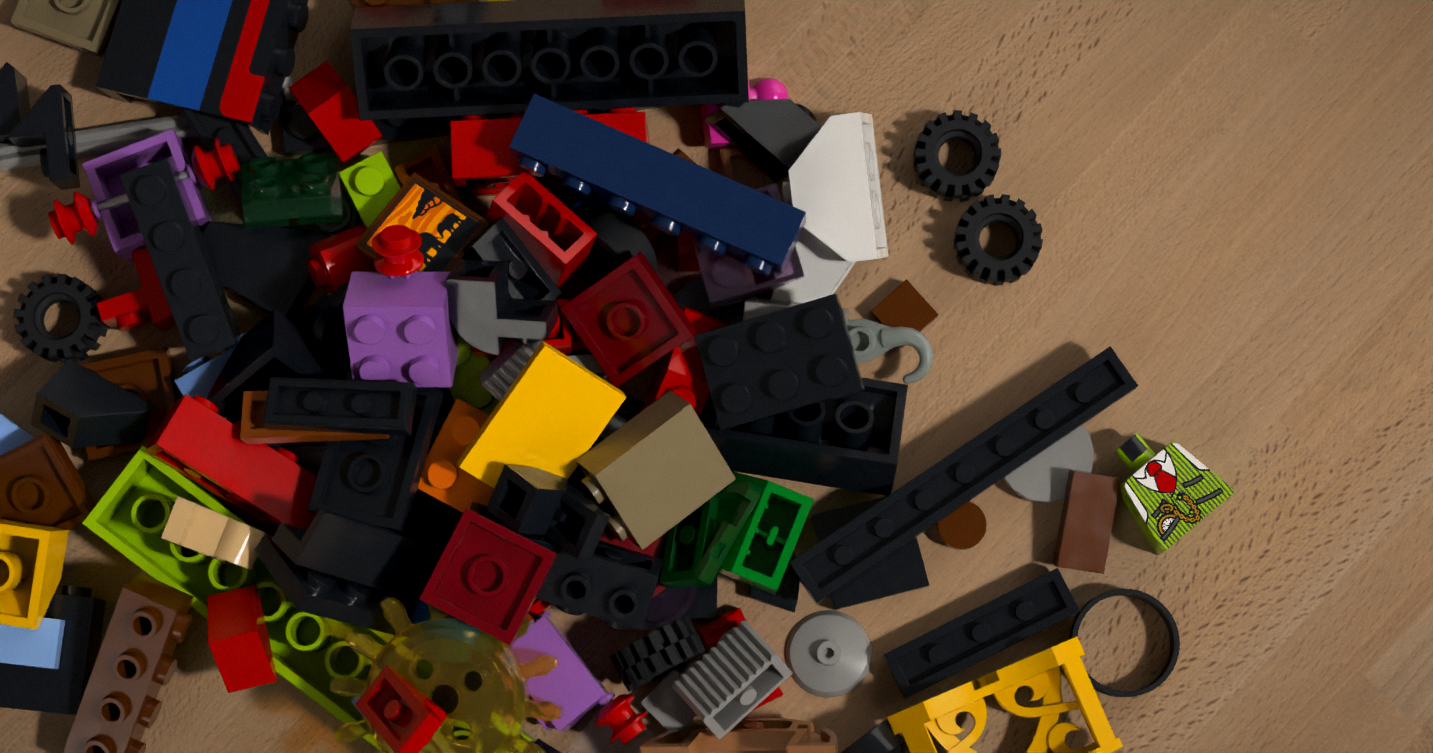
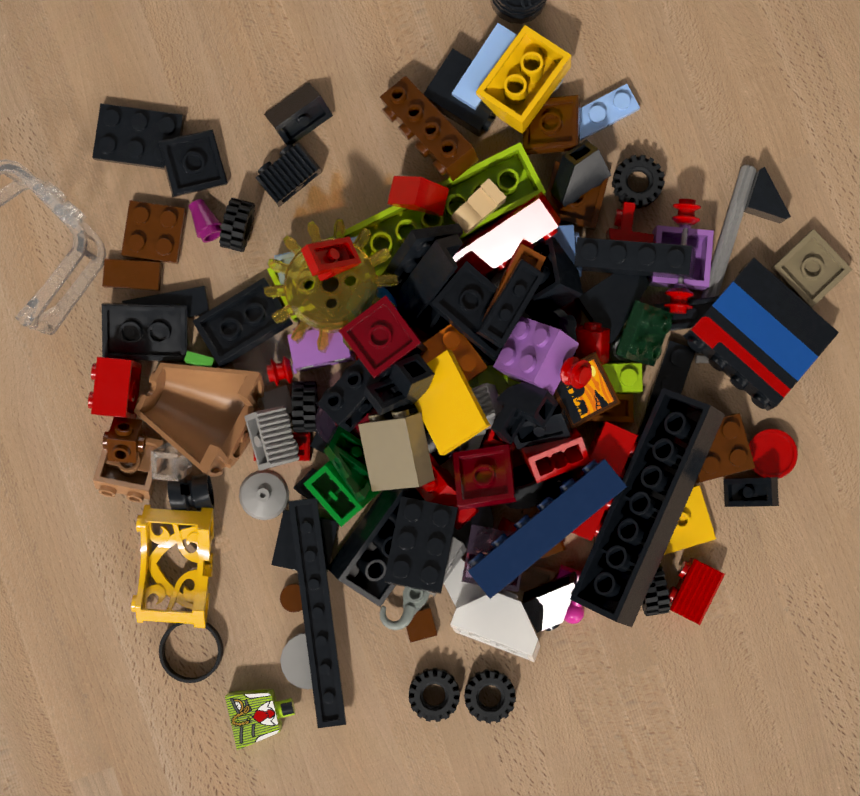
camera: 110 degrees right, 5 degrees up
black slope [8,84,80,190] -> none
red slope [288,60,383,164] -> none
black plate [883,568,1080,699] -> none
reddish brown tile [1053,469,1121,574] -> none

